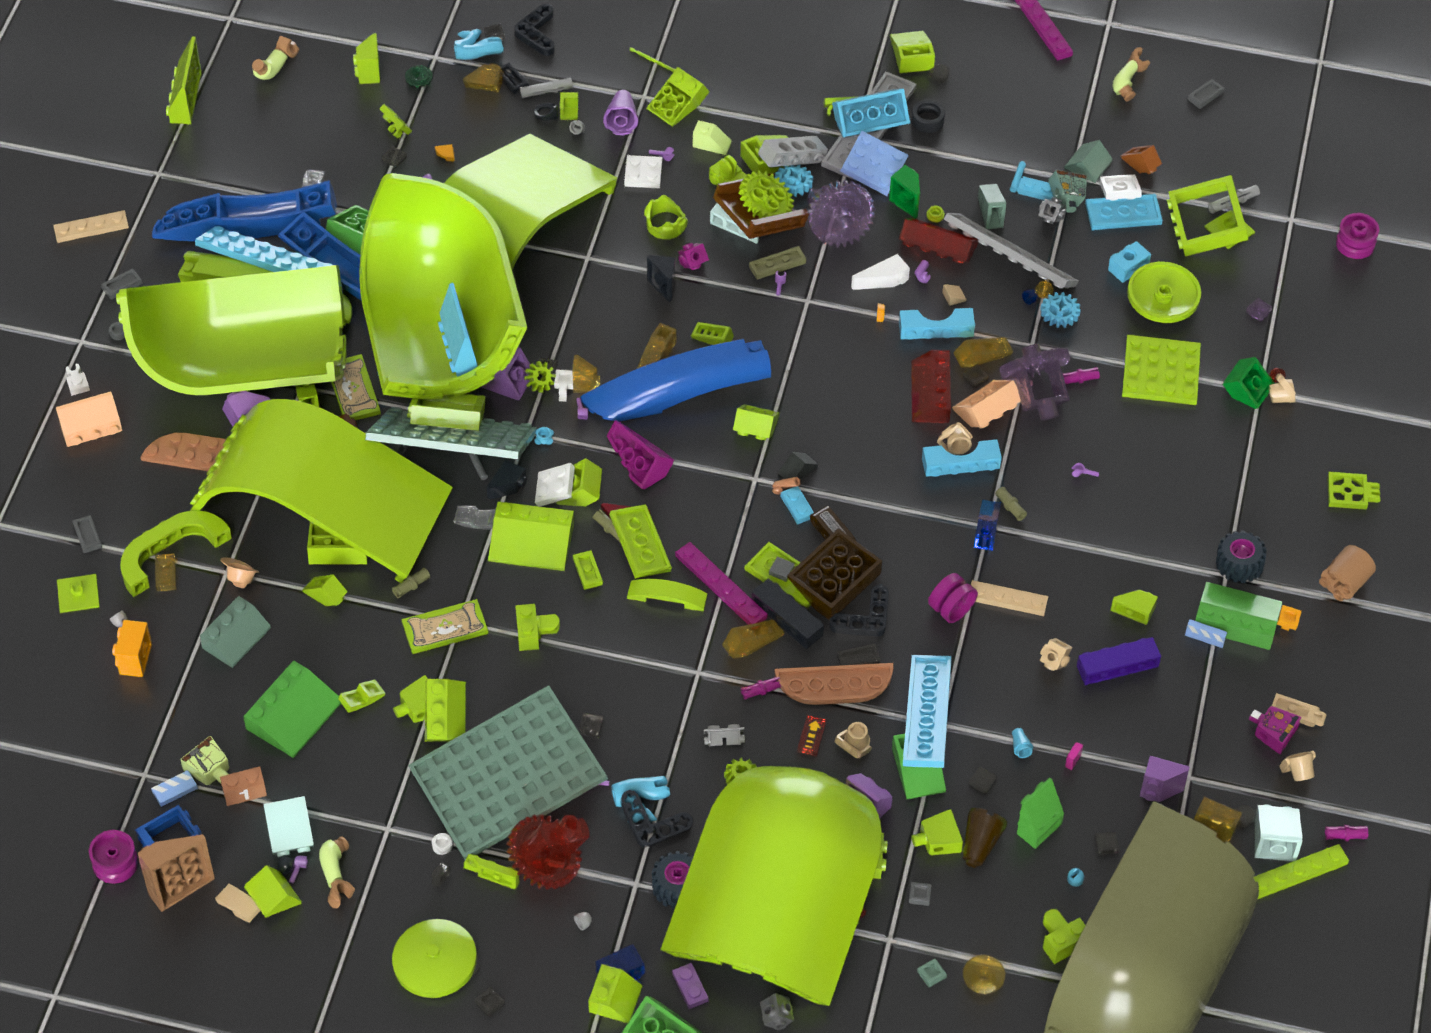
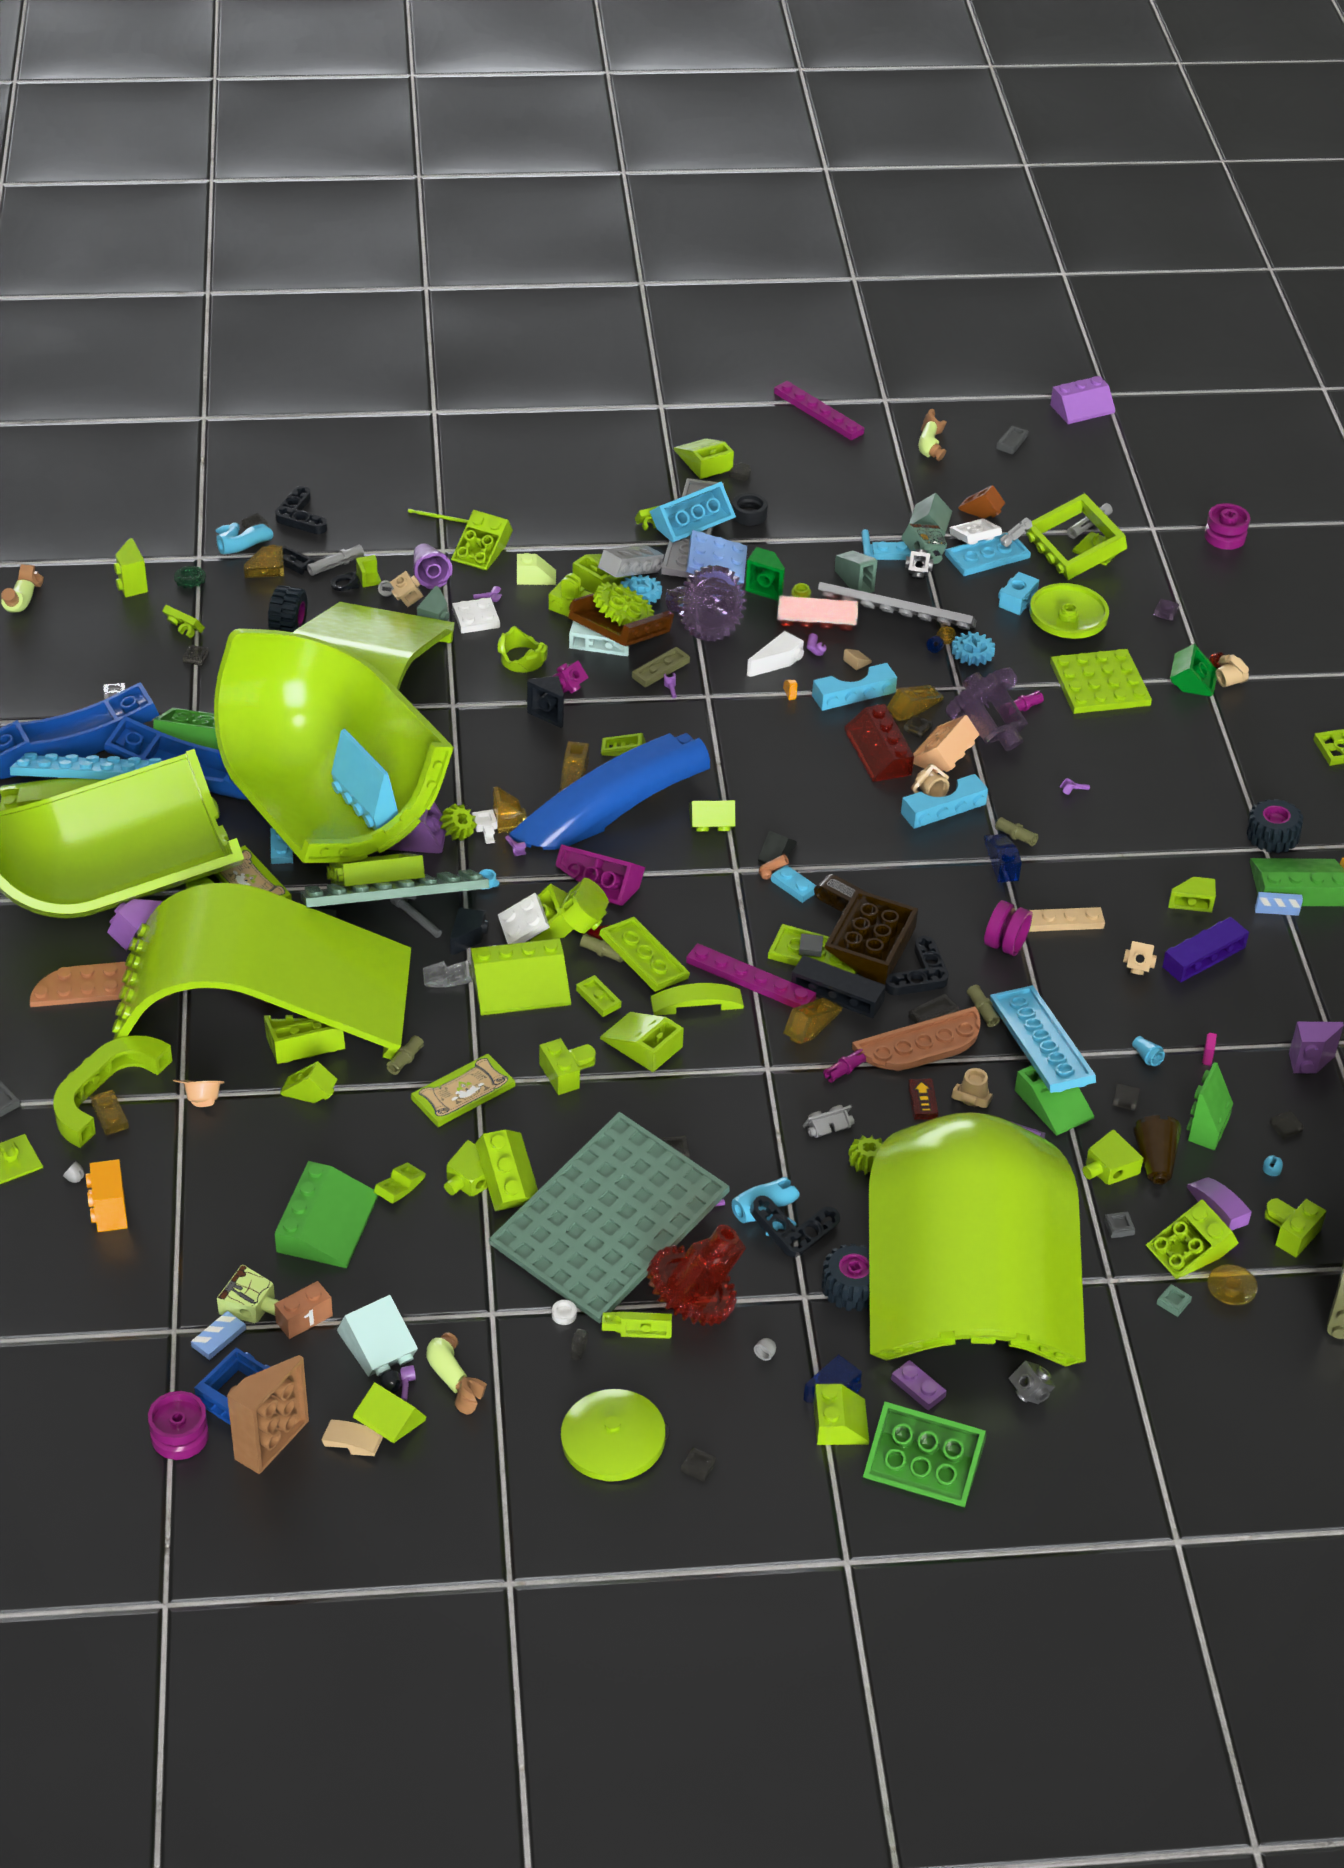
camera: 20 degrees left, 10 degrees down
sand green slope [200,596,271,668] -> none
none -> black wheel [268,585,308,633]
none -> tan brick [390,571,424,607]
none -> sand green slope [417,586,449,621]
none -> lime brick [560,878,609,934]
none -> lime slope [600,1012,684,1072]
none -> olive pin [967,985,1000,1027]
none -> light grey axle [1000,517,1032,547]
none -> medium lavender slope [1050,376,1115,424]
none -> lime slope [1146,1199,1239,1280]
none -> medium lavender slope [1187,1177,1252,1231]

